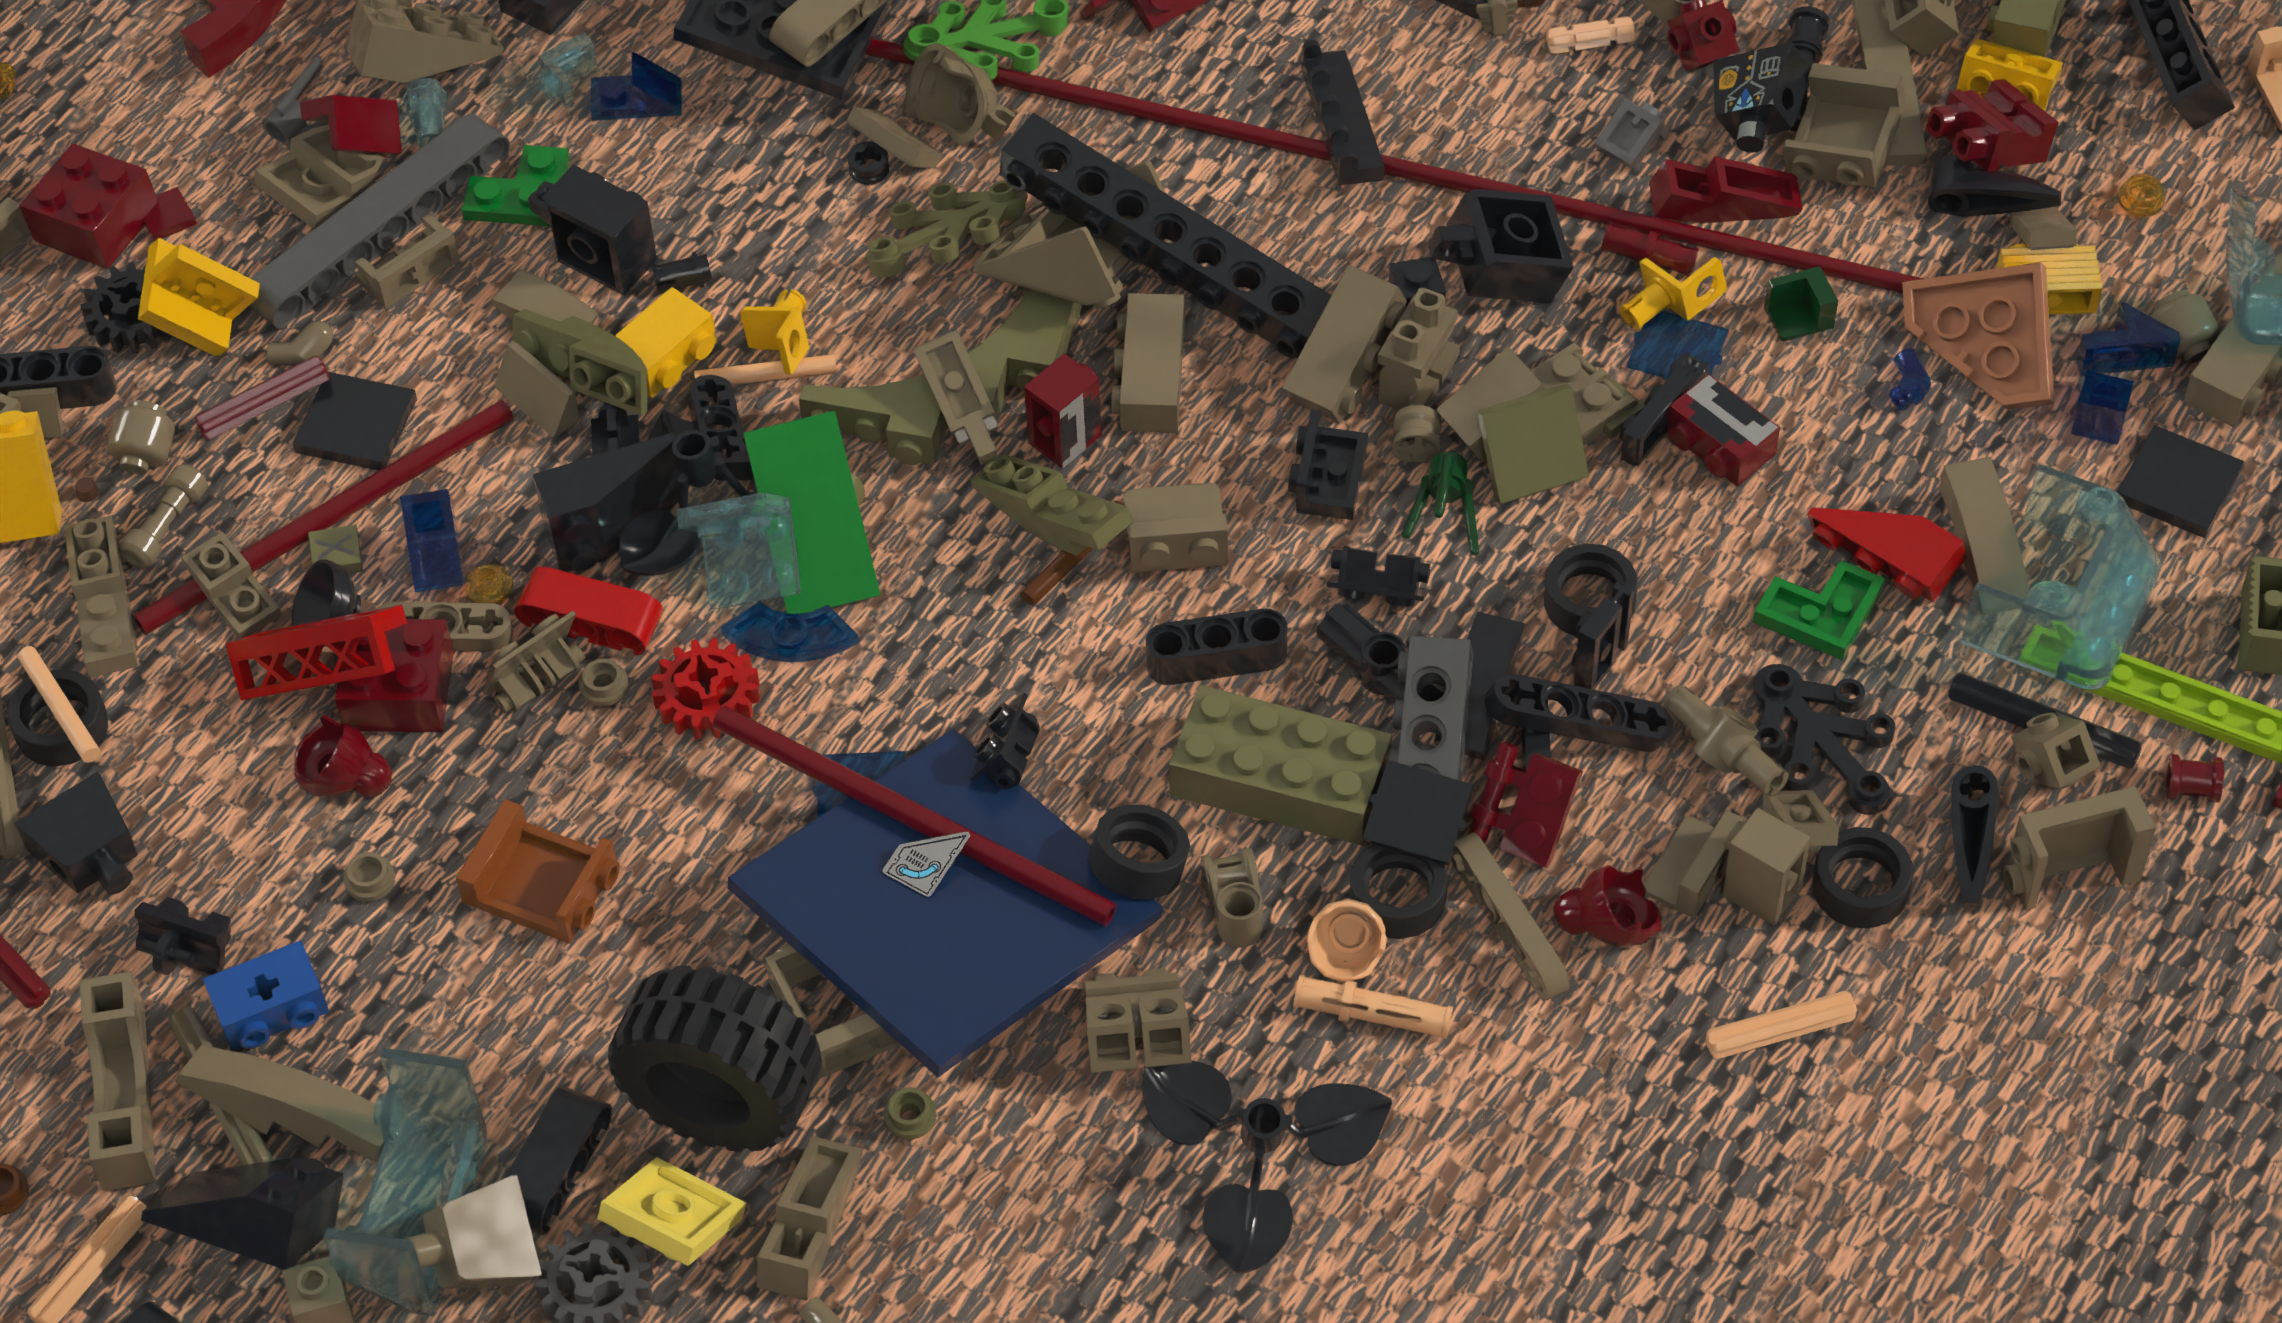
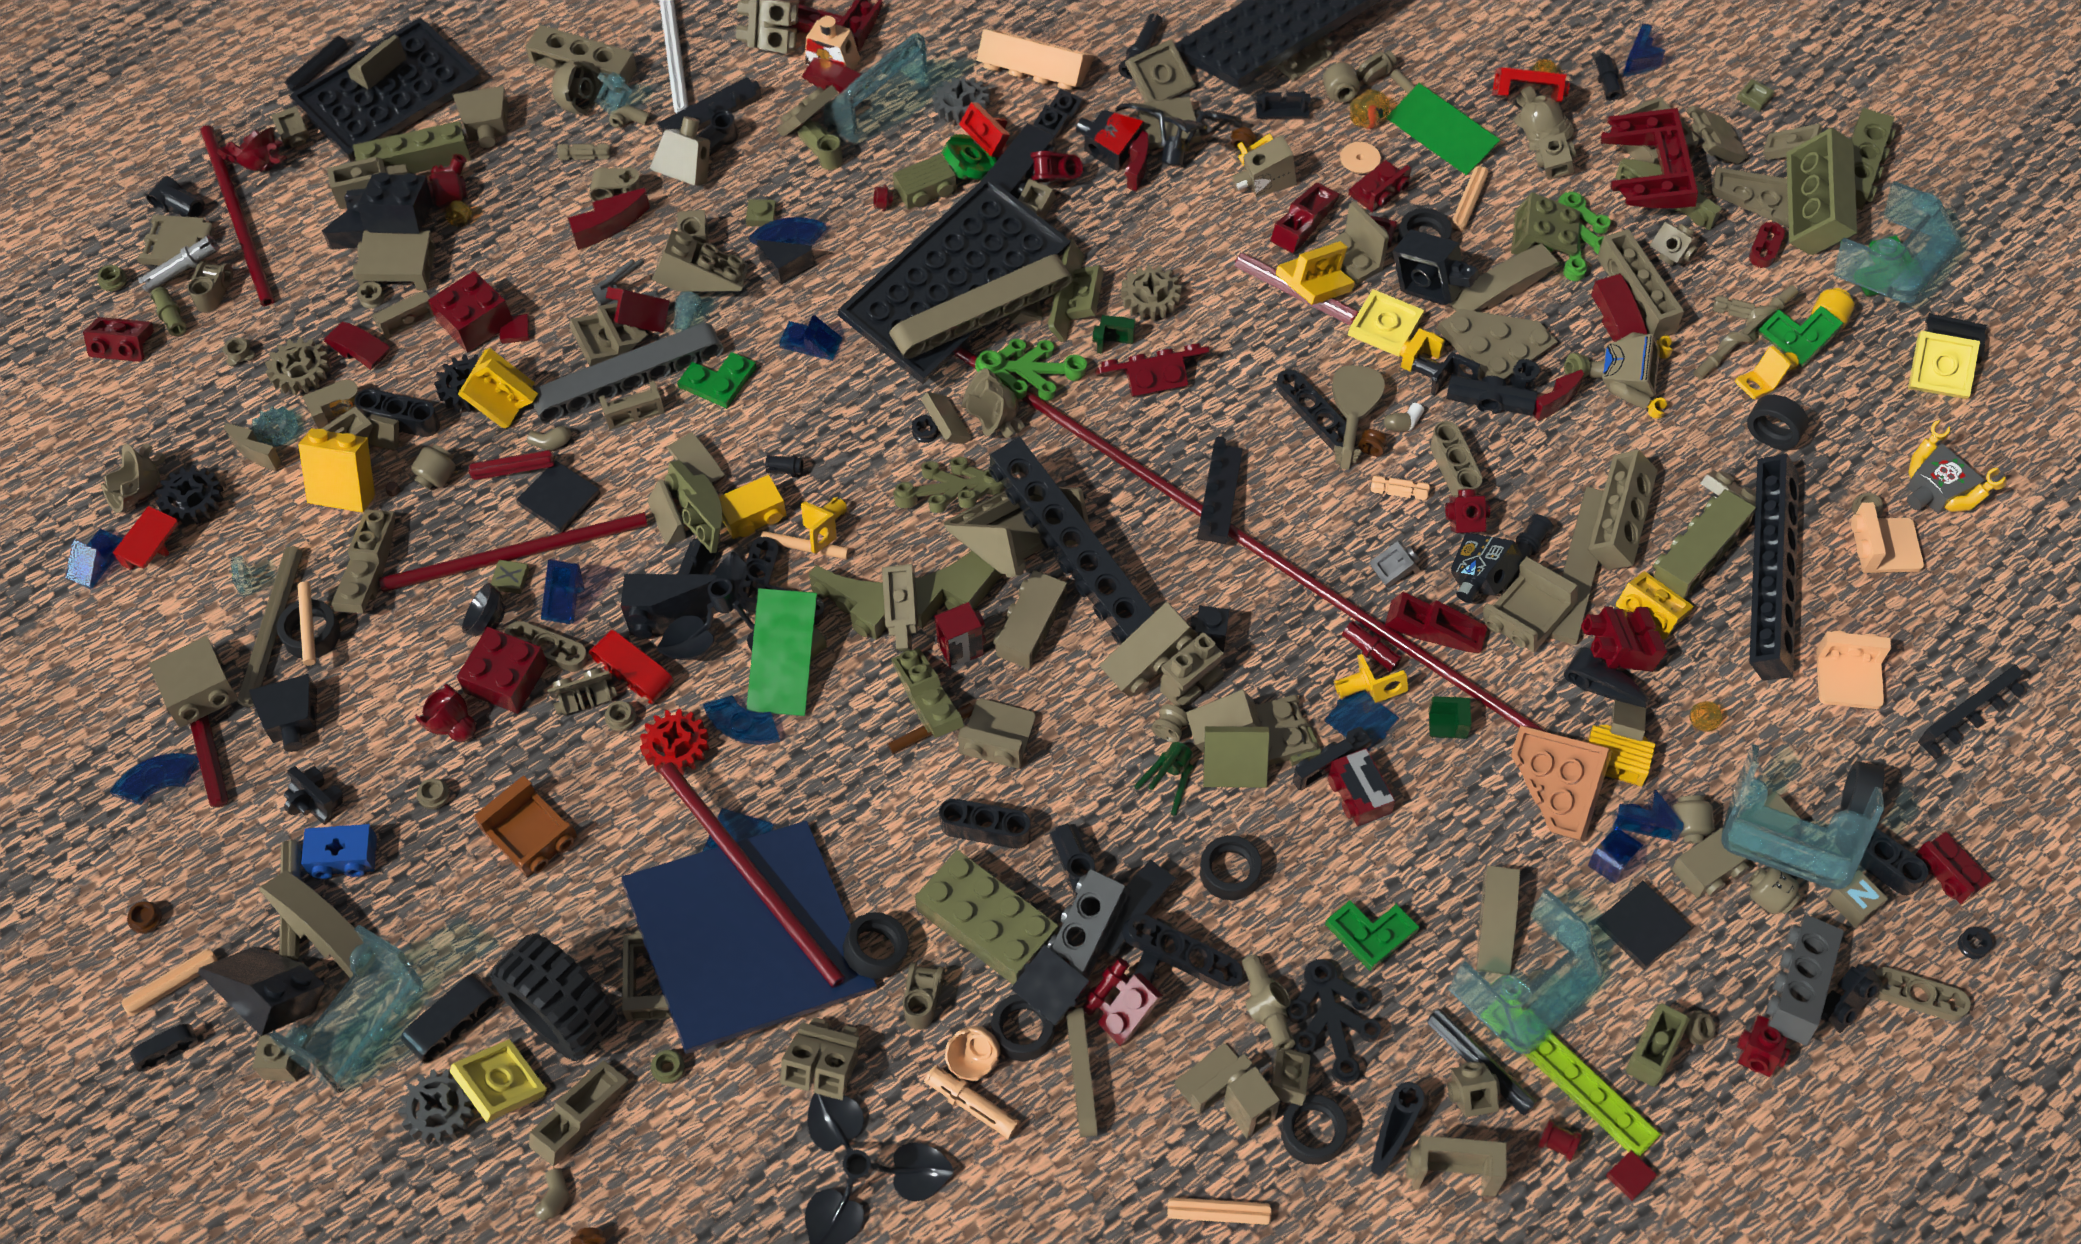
camera: 20 degrees right, 5 degrees up
dark tan arch [79,971,156,1191] -> none
dark tan piece [118,465,208,569] -> none
dark tan slope [181,532,282,639] -> none
red fence [225,604,407,700] -> none
torso [404,1175,542,1289] -> none
clear yellow plate [465,564,513,605] -> none
black hinge [528,164,657,296] -> none
clear light blue bracket [538,32,598,110] -> none
clear light blue bracket [676,492,801,609] -> none
light grey sticker [883,832,970,897] -> none
black hinge [970,693,1040,790] -> none
black bracket [1288,410,1368,520] -> none
black hinge [1326,546,1431,607] -> none
black hinge [1427,189,1574,303] -> none
dark red piece [1553,865,1663,947] -> none
black plate [1571,582,1634,690] -> none
red slope [1807,507,1967,602] -> none
clear blue arm [1889,348,1931,411] -> none

